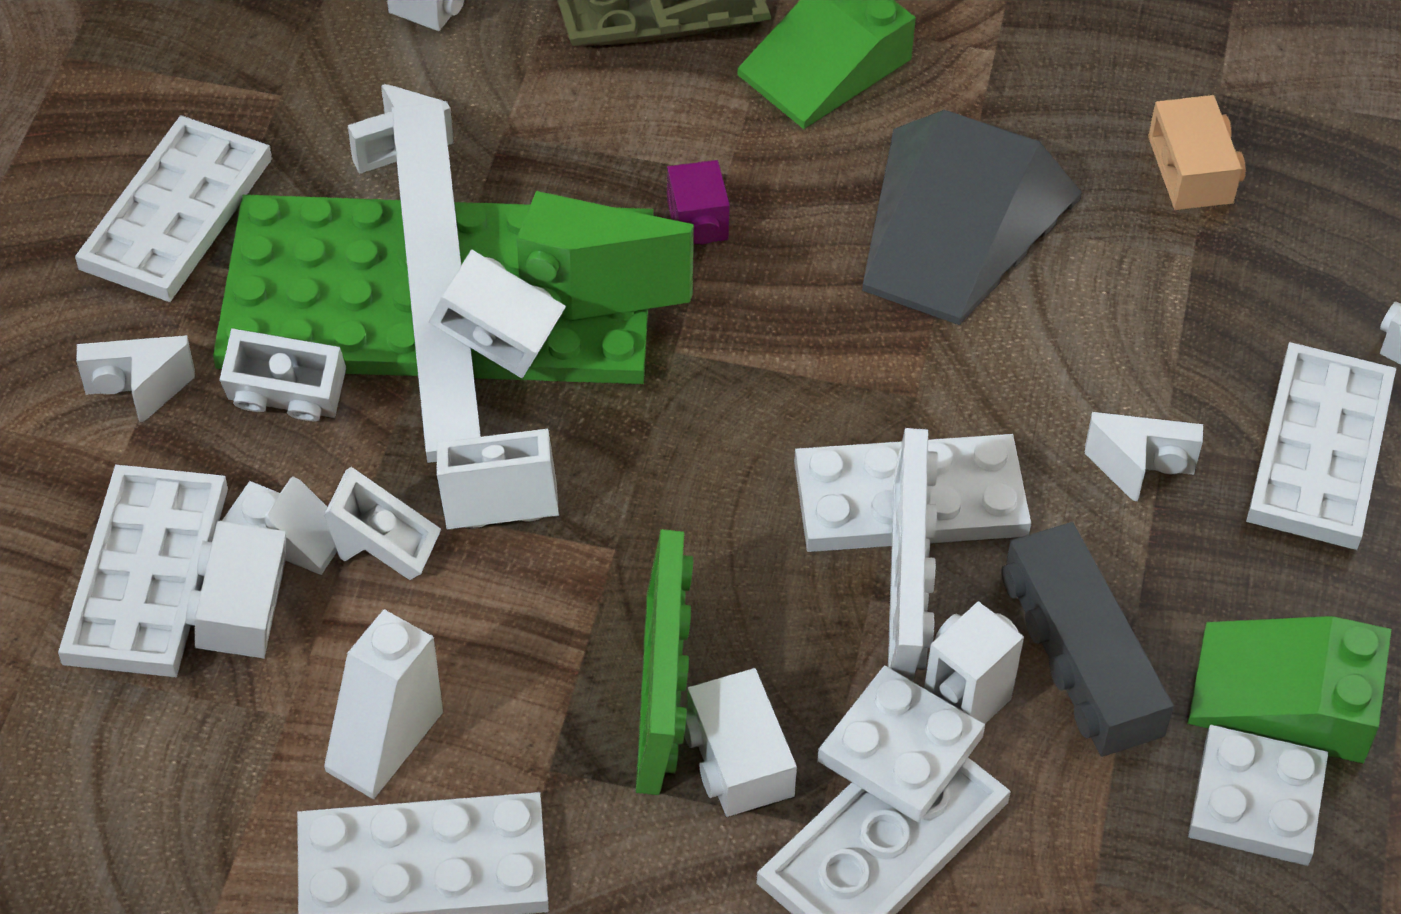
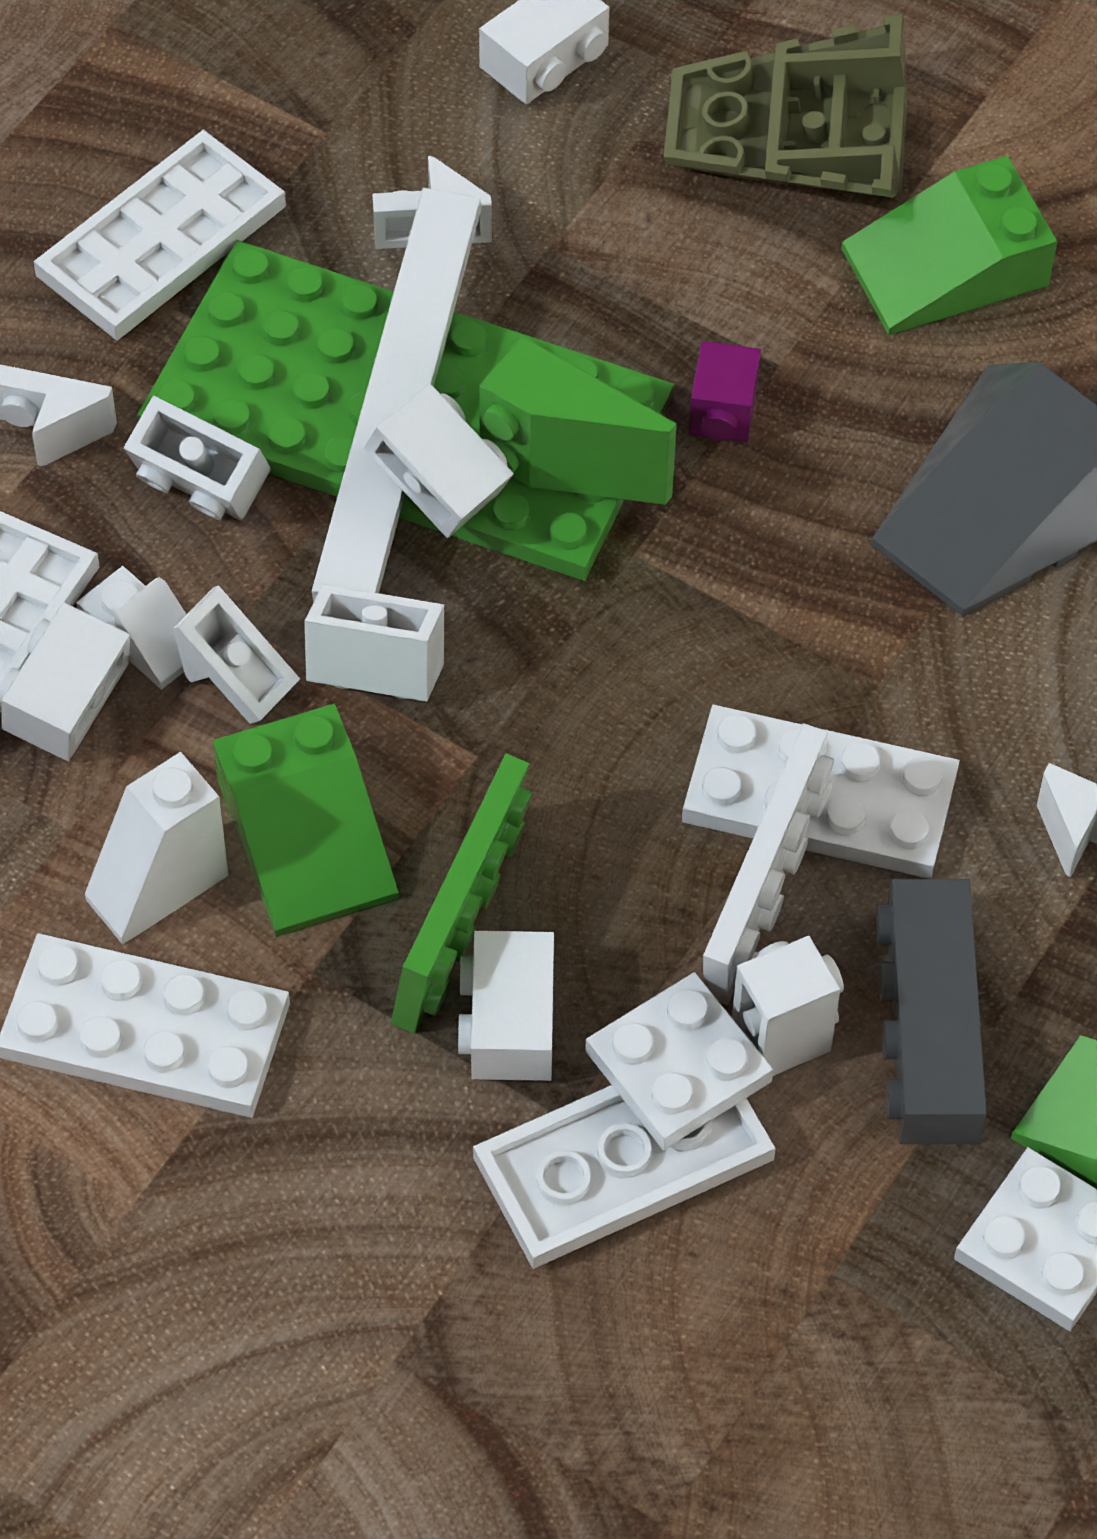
camera: 20 degrees right, 5 degrees up
none -> bright green slope [212,703,399,937]

